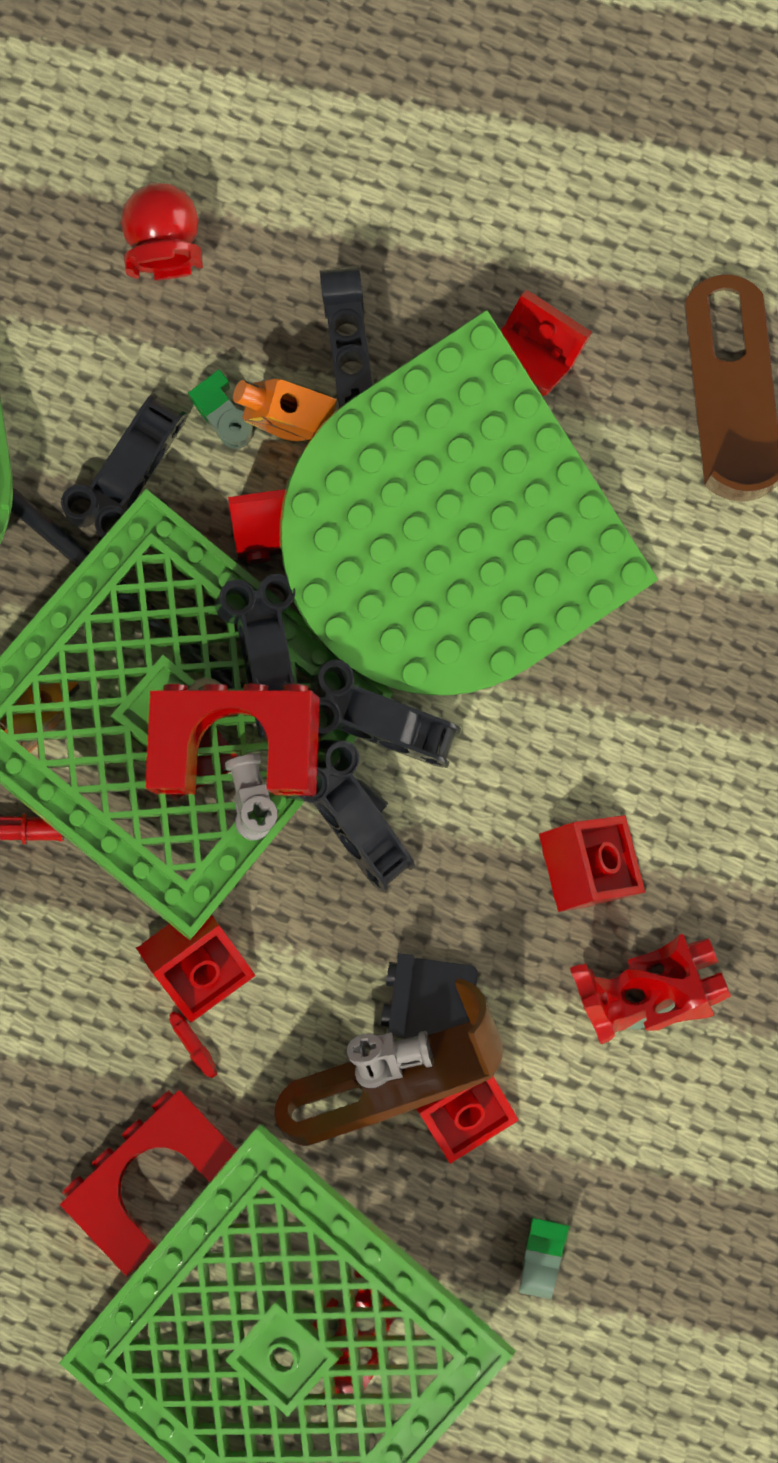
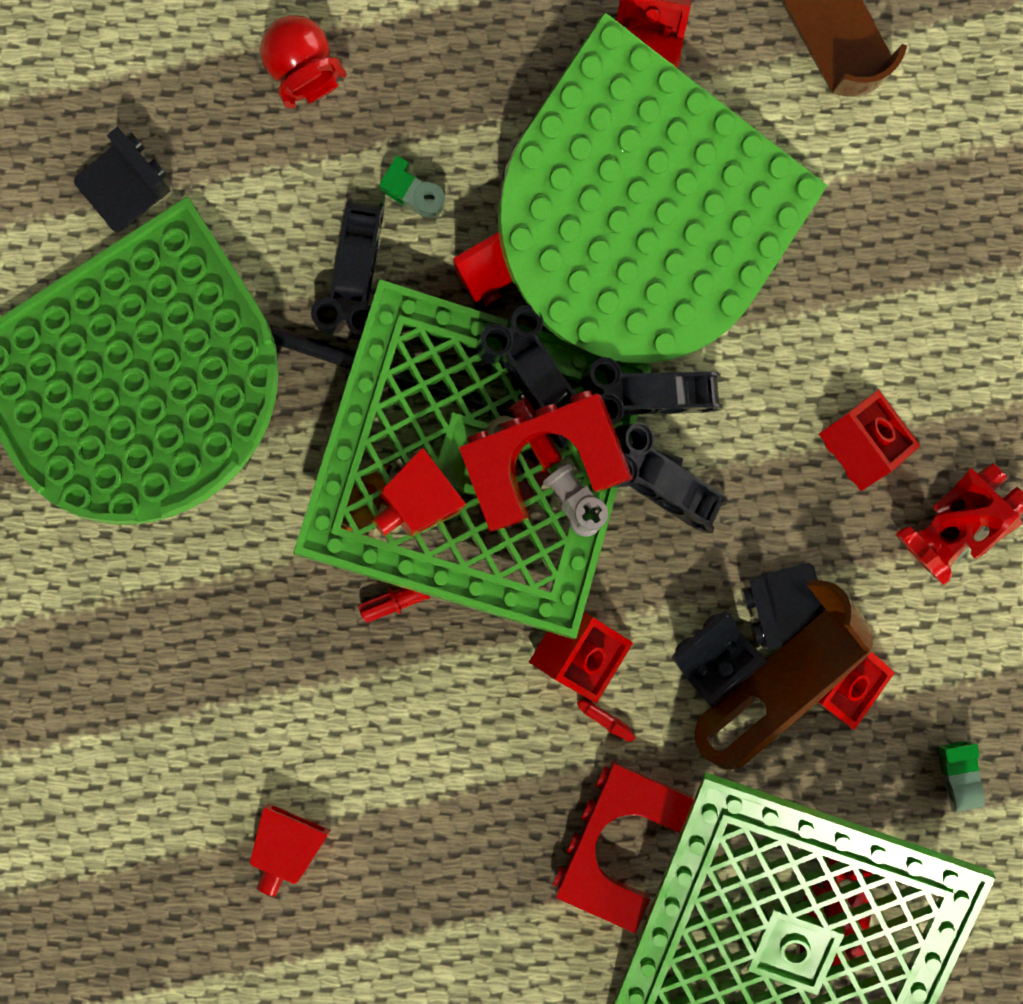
camera: 25 degrees left, 5 degrees up
orange torso [233,379,337,442] -> none
black piece [319,265,373,408] -> none
light grey connector [346,1031,434,1088] -> none
none -> red torso [371,448,466,537]
none -> red axle [509,398,562,469]
none -> black bracket [672,611,767,709]

